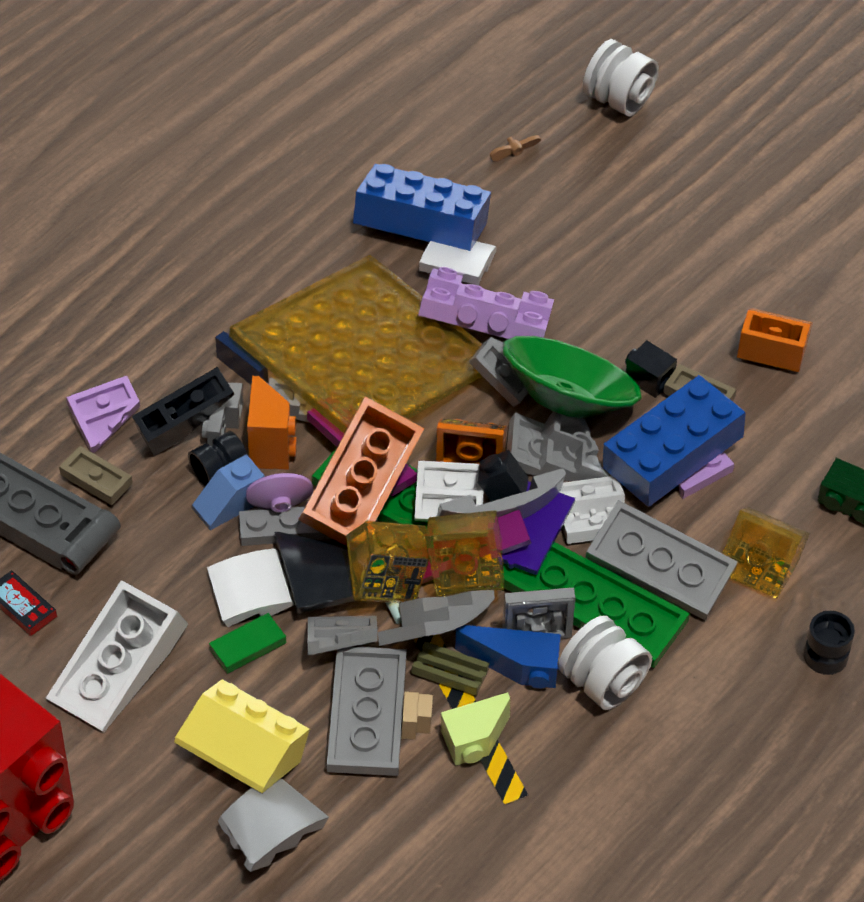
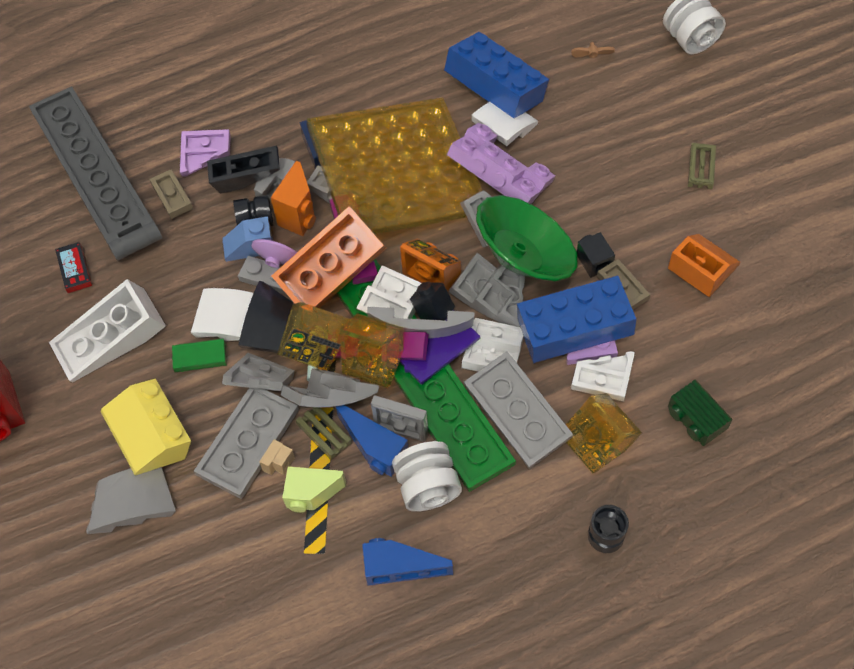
camera: 30 degrees right, 10 degrees up
none -> blue slope [362,538,453,586]
none -> white wing [571,351,635,402]
none -> olive tile [688,143,716,189]

